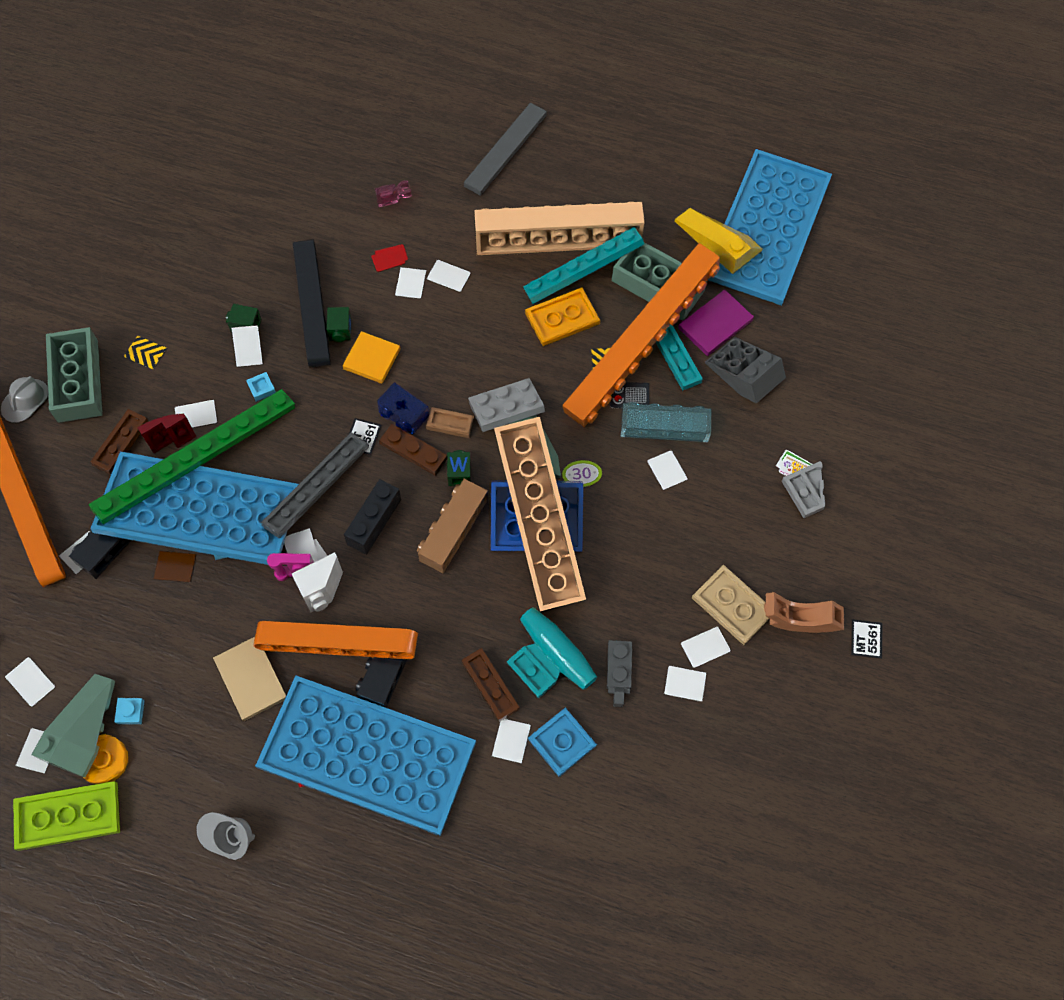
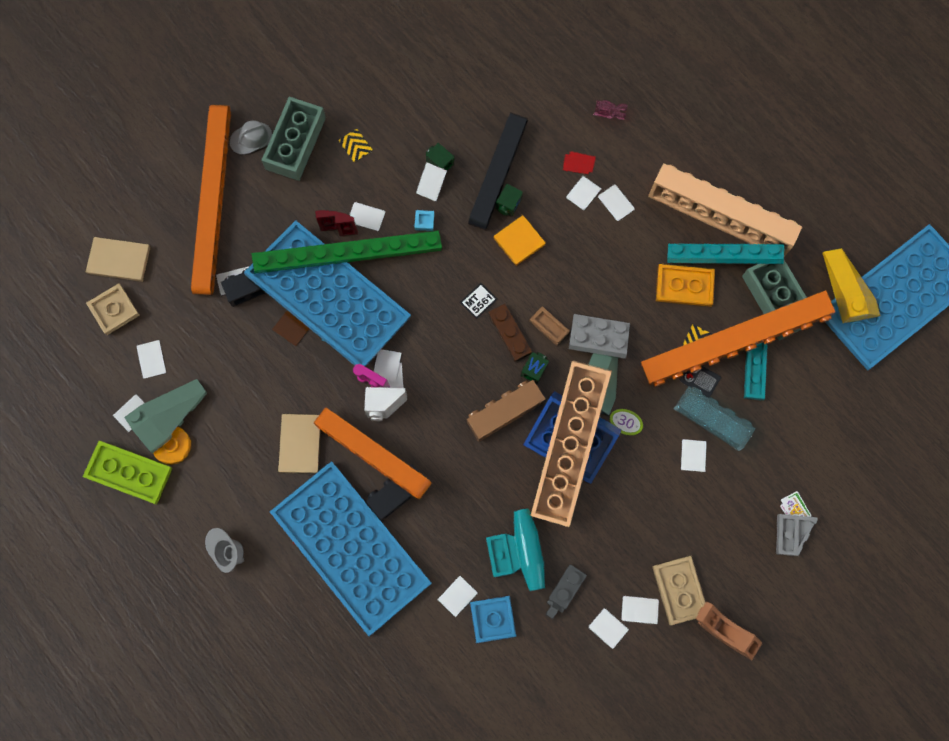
camera: 30 degrees right, 10 degrees up
reddish brown plate [90,409,149,475] -> none
medium azure plate [114,698,144,724] -> none
dark grey tile [261,432,368,539] -> none
black brick [344,479,401,555] -> none
clear blue brick [377,382,429,435] -> none
reddish brown plate [461,648,520,722] -> none
dark grey tile [464,103,547,196] -> none
magenta tile [678,289,754,356] -> none
dark grey slope [705,337,786,403] -> none
sticker [851,619,882,659] -> none

